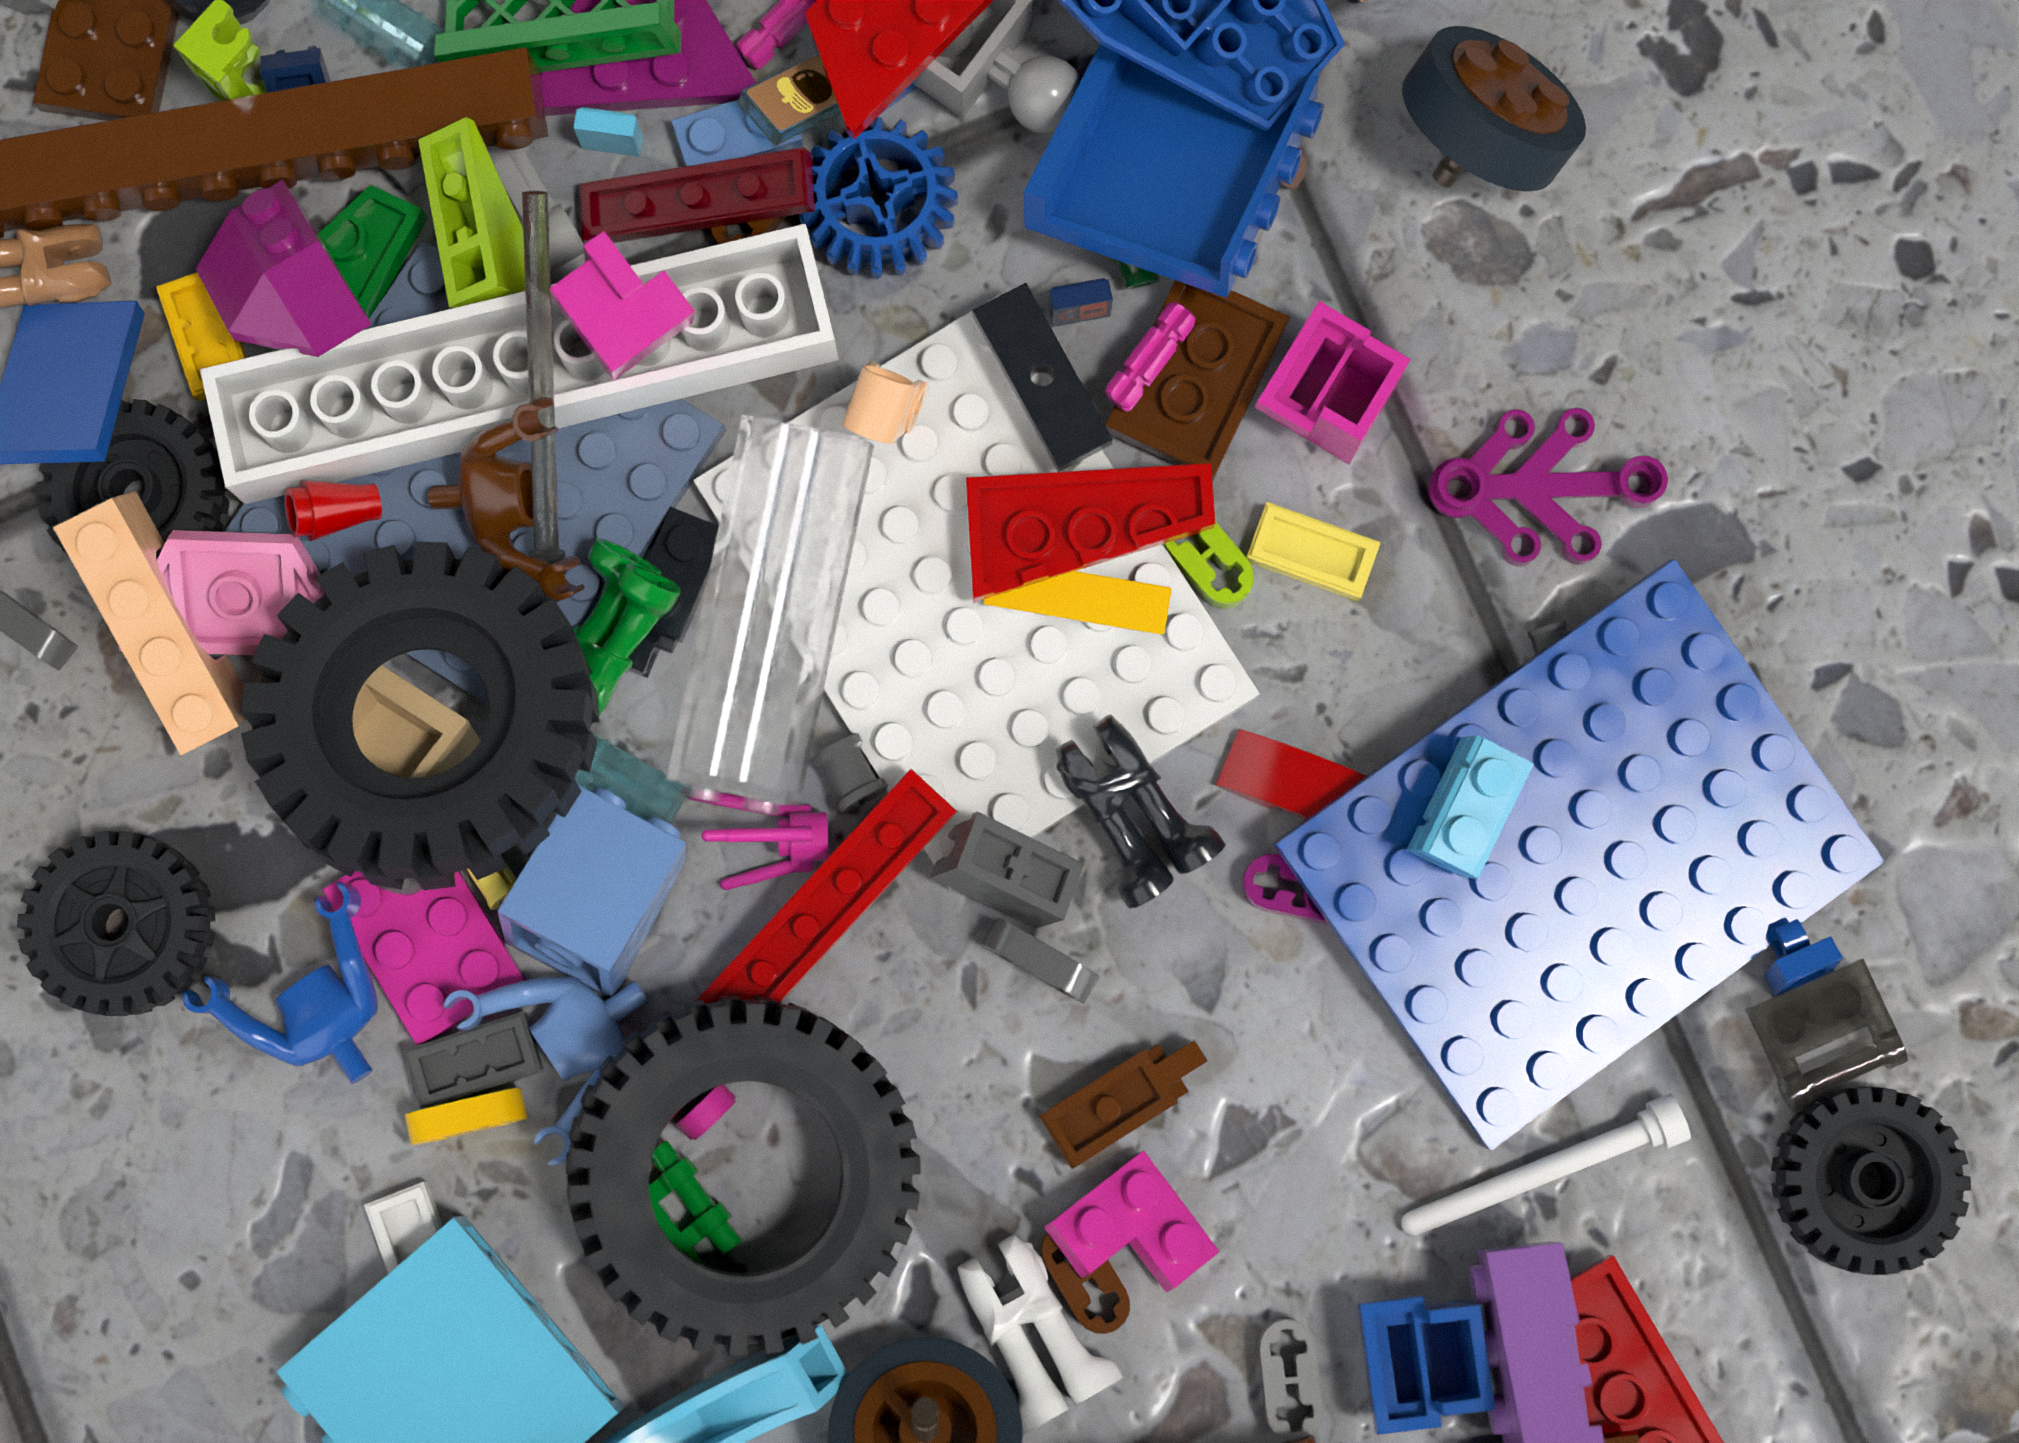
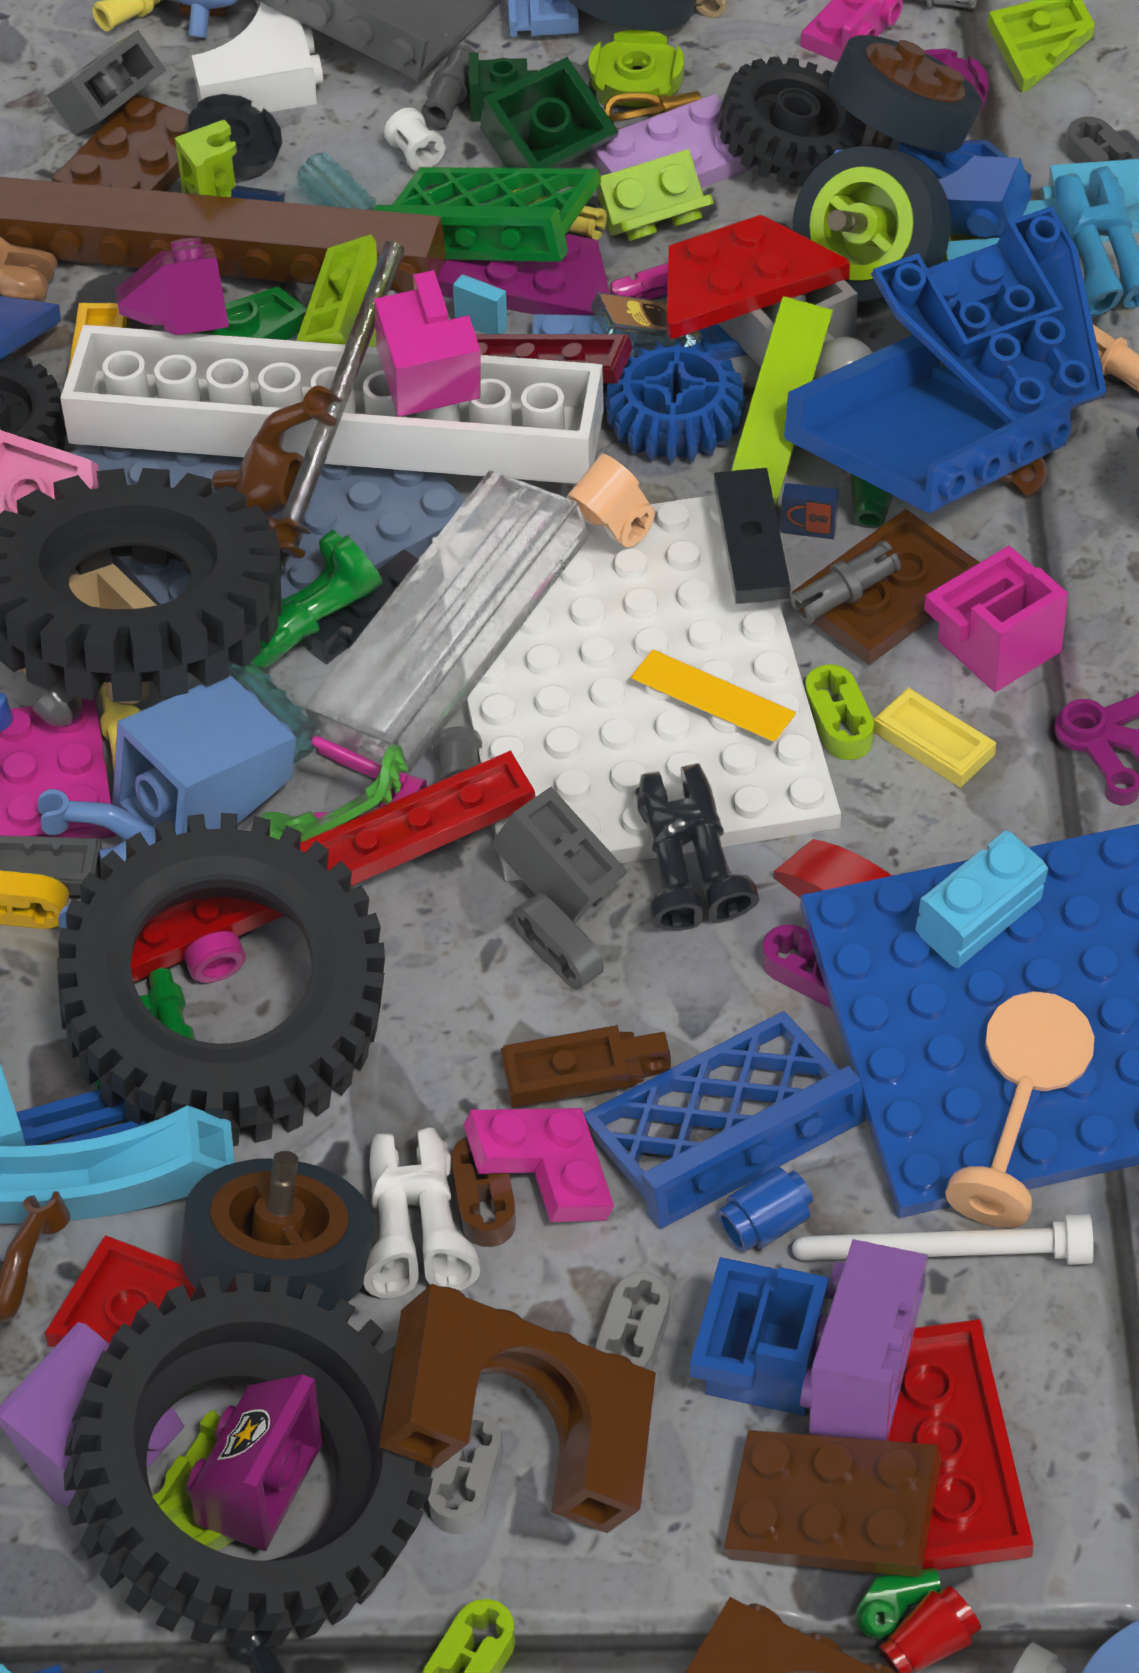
camera: 25 degrees right, 30 degrees down
red cone [285,480,382,541] -> none
red wing [966,463,1216,603] -> none
dark pink axle [1105,302,1195,412] -> none
none -> blue tile [16,1089,146,1146]
none -> bright green piece [261,744,408,842]
none -> blue fence [584,1011,865,1229]
none -> blue brick [717,1166,813,1253]
none -> lime slope [731,296,833,510]
none -> dark grey pin [790,540,901,625]
none -> light nougat piece [945,991,1094,1228]

